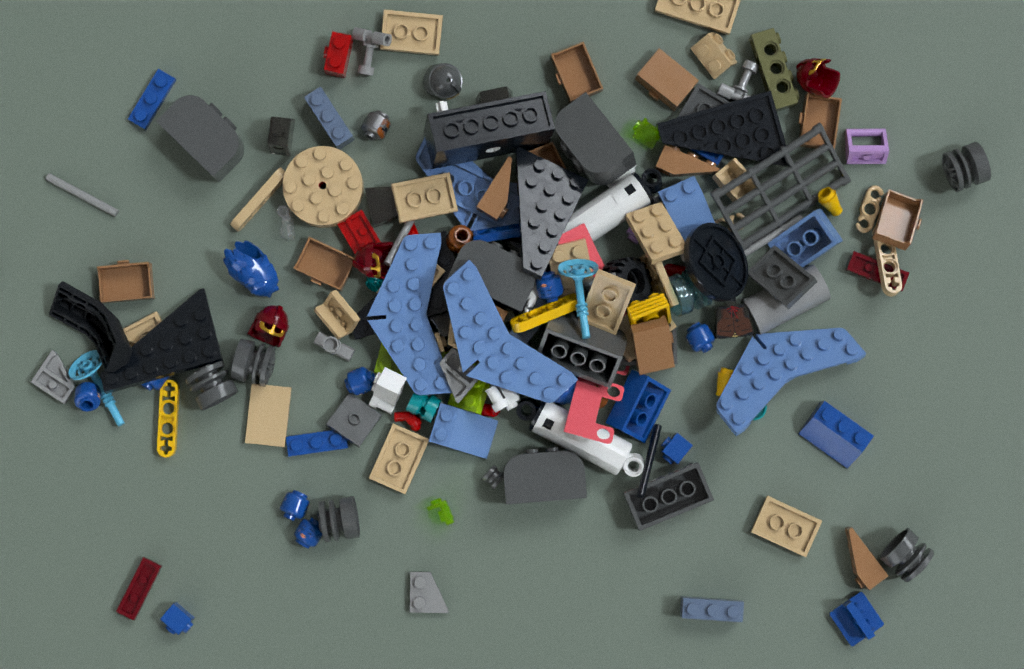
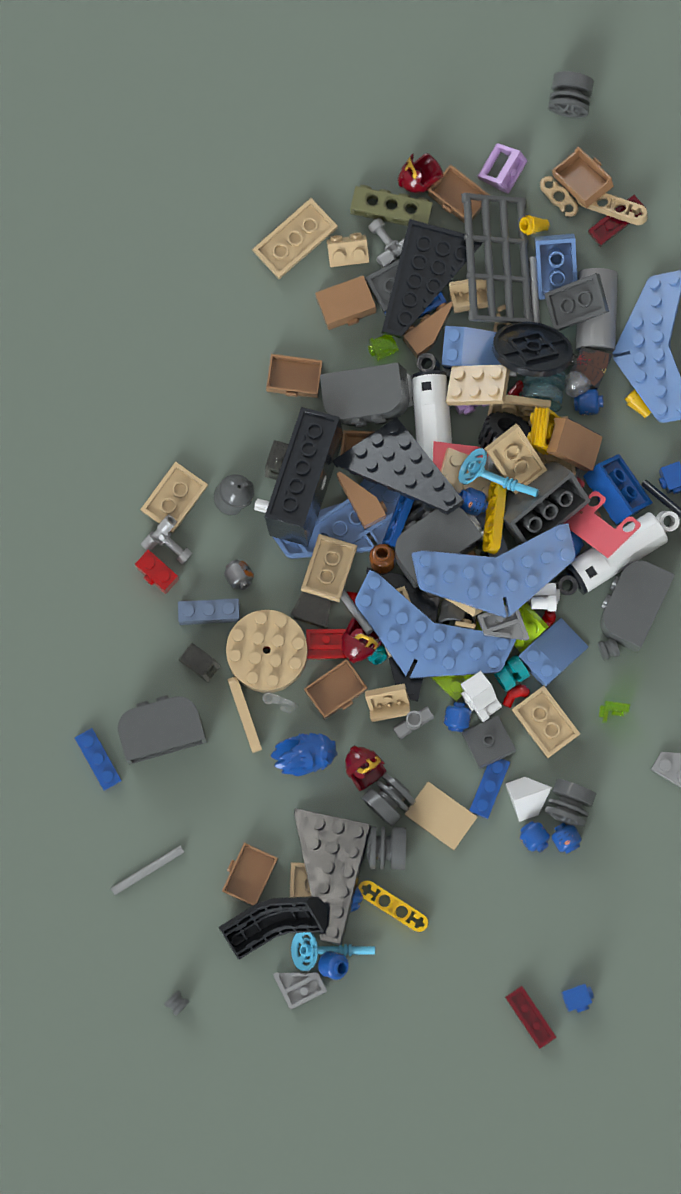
camera: 55 degrees left, 5 degrees down
none -> white slope [505,777,552,822]
none -> clear cone [565,371,591,397]

